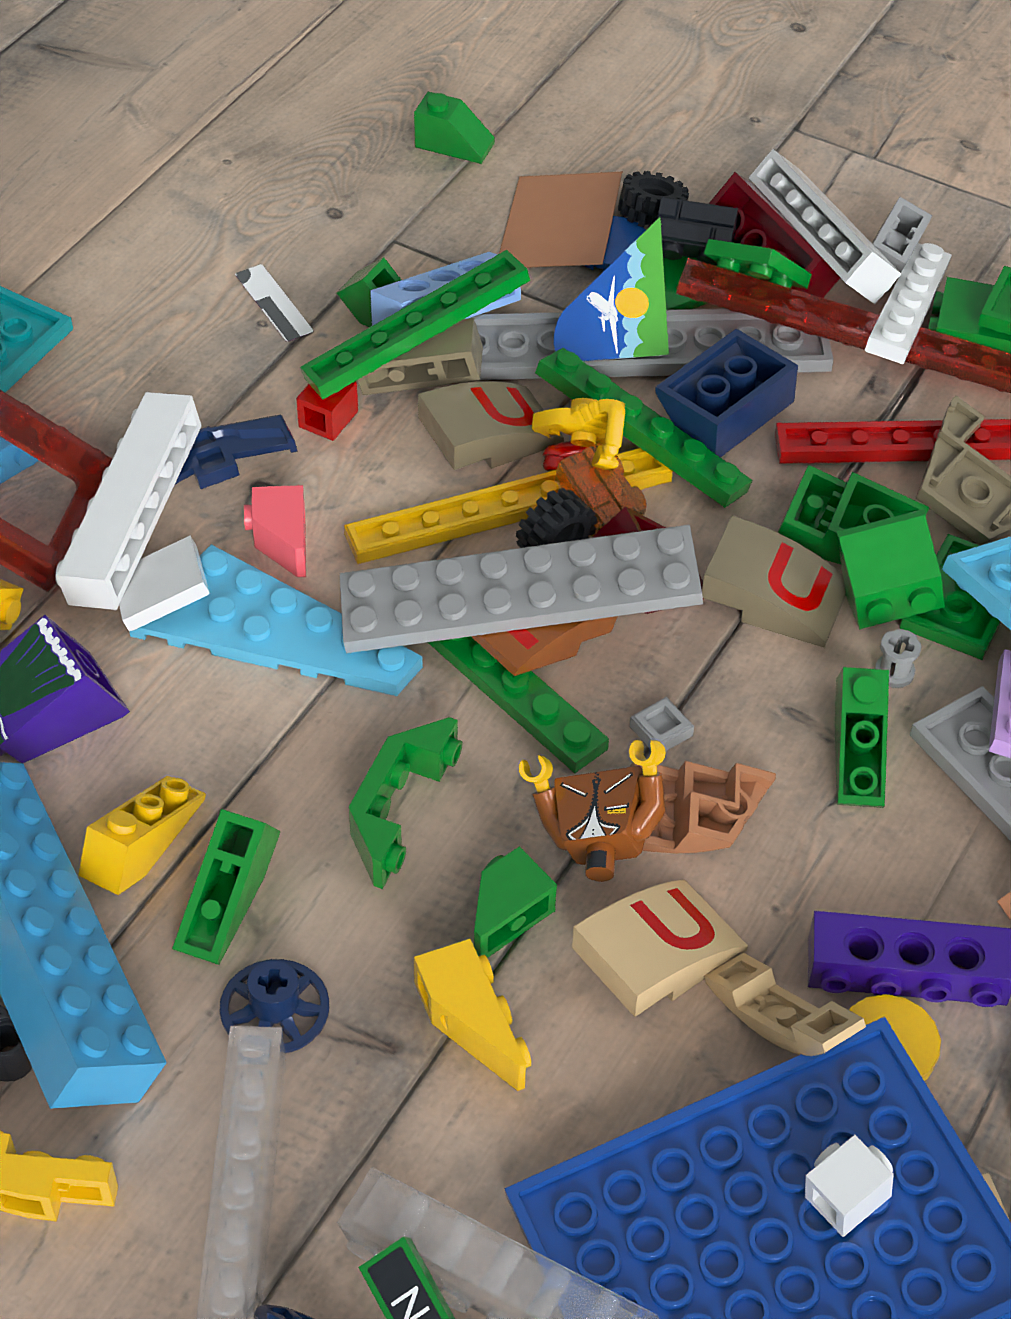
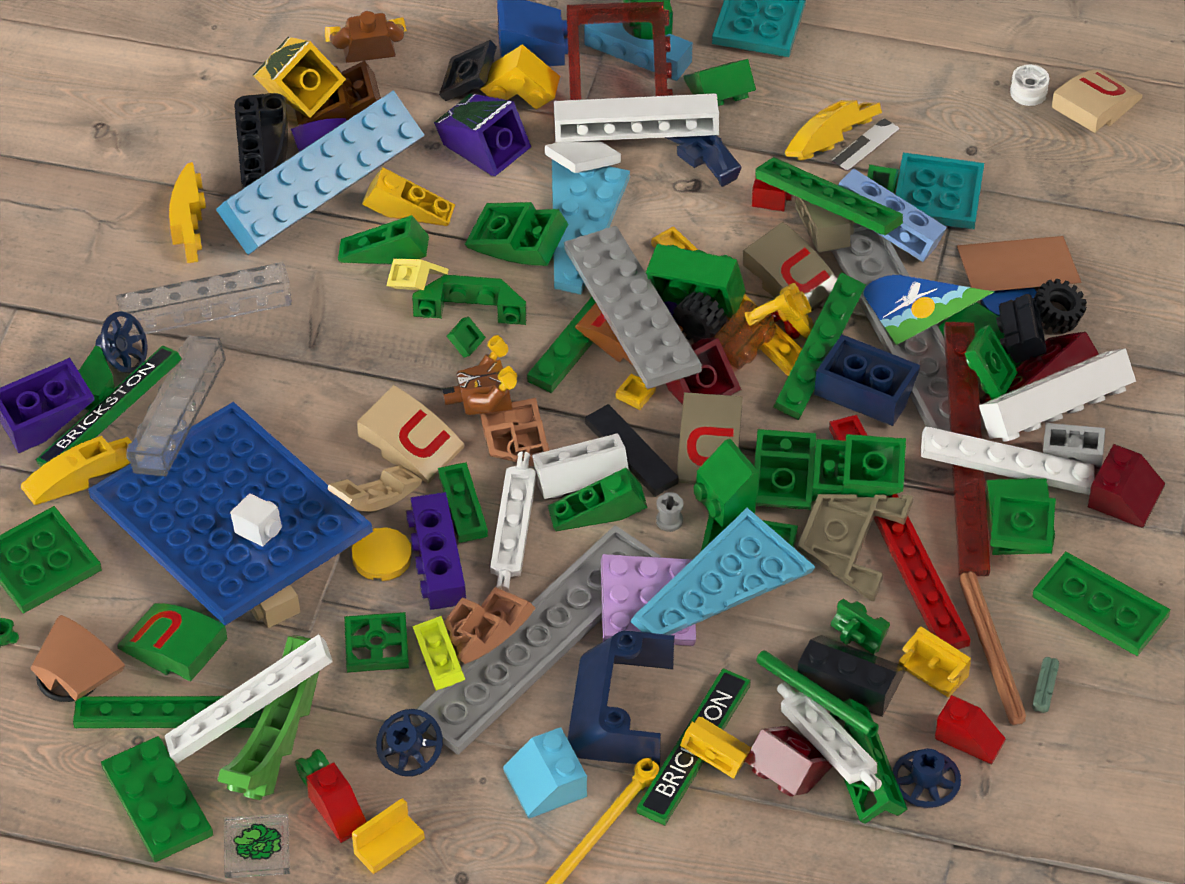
camera: 75 degrees right, 0 degrees up
dark blue wheel [220,959,329,1055] -> none
coral slope [244,485,306,577] -> none
green slope [414,91,495,164] -> none
yellow slope [414,939,531,1091] -> none
green slope [474,846,557,958] -> none
light grey tile [629,697,694,751] -> none
none -> light yellow panel [386,259,449,290]
none -> green plate [438,462,488,543]
none -> green plate [446,316,486,358]
none -> green slope [465,202,569,266]
none -> white plate [490,451,536,592]
none -> white brick [532,433,629,499]
none -> black tile [585,404,679,497]
none -> yellow tile [616,373,656,410]
none -> green brick [646,244,746,319]
none -> green slope [683,59,756,106]
none -> yellow slope [785,100,882,160]
none -> green slope [812,434,906,501]
none -> teal plate [895,152,985,230]
none -> white wheel [1010,64,1050,106]
none -> tan slope [1052,70,1142,133]
none -> dark red slope [1087,444,1165,528]

